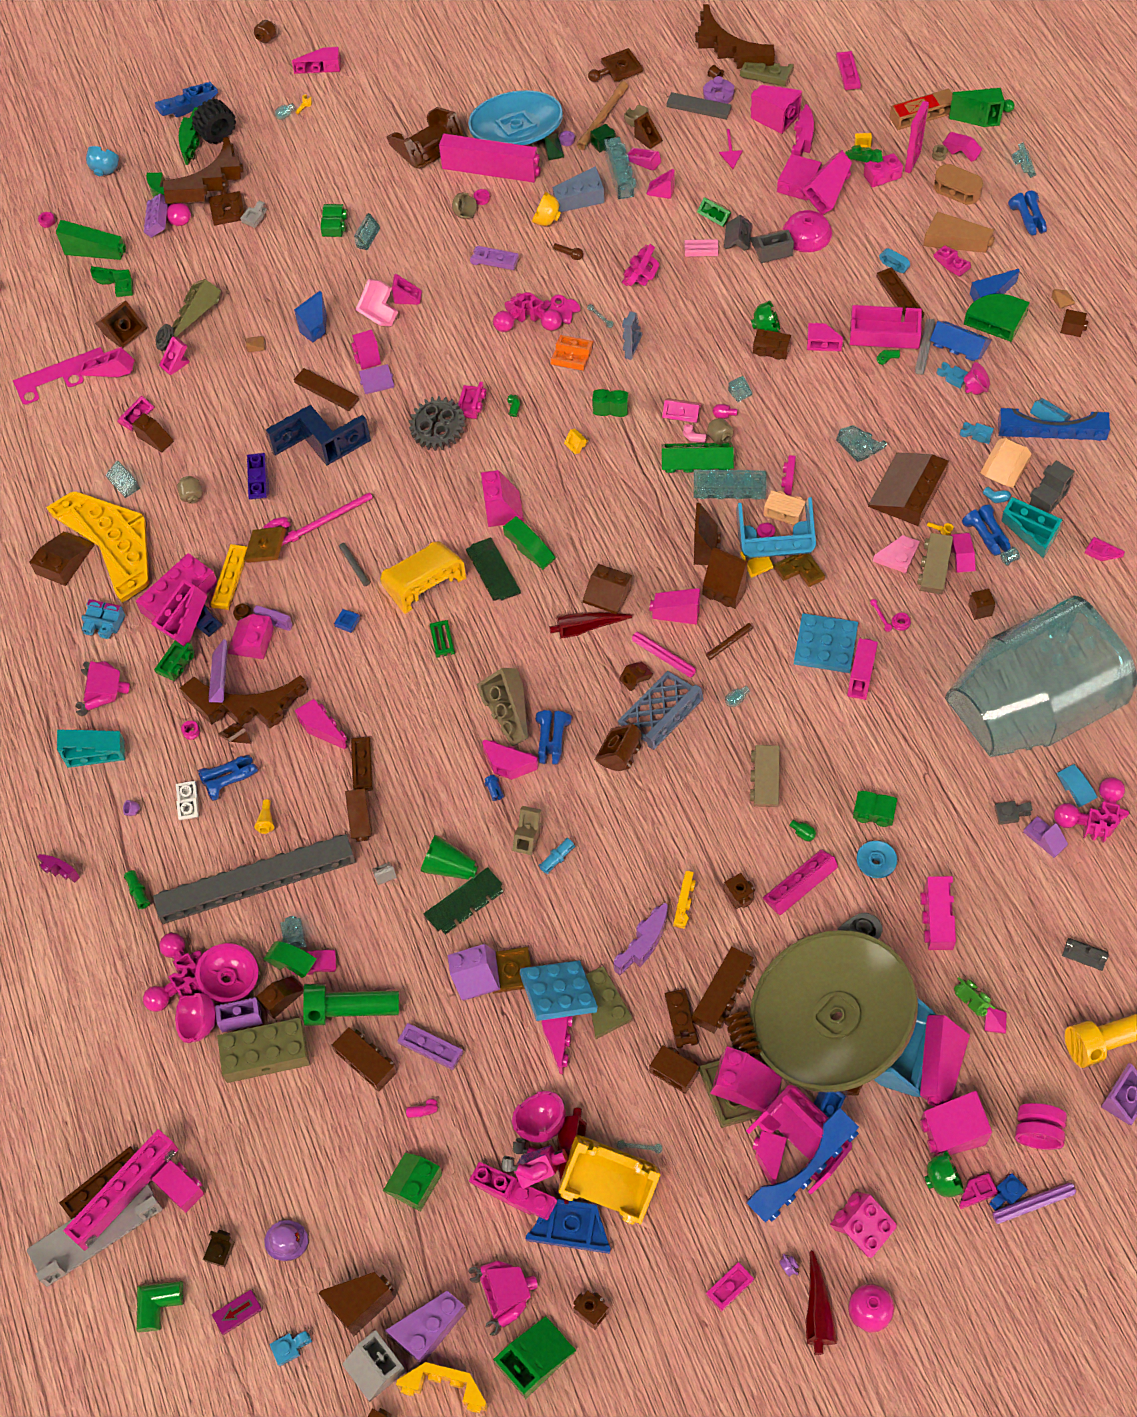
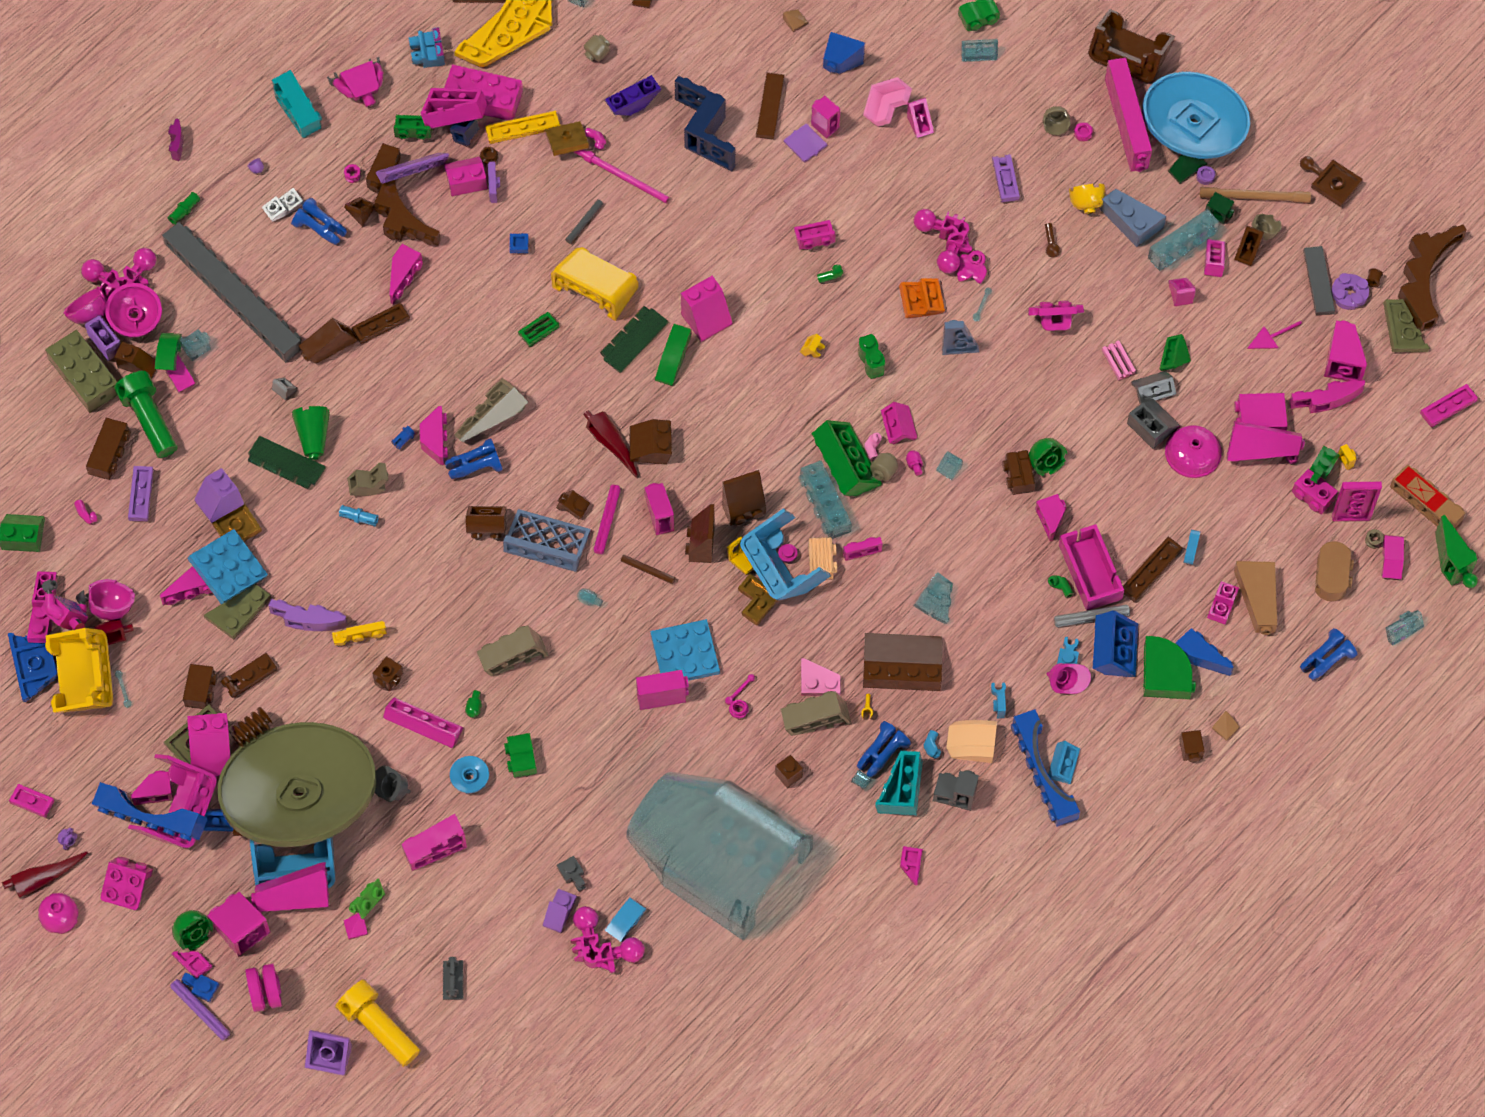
camera: 60 degrees right, 5 degrees up
yellow cone [254,799,274,834] -> none
dark grey gear [409,396,466,451] -> none
reddish brown brick [692,946,755,1034] -> none
dark pink slope [950,533,976,573] -> none

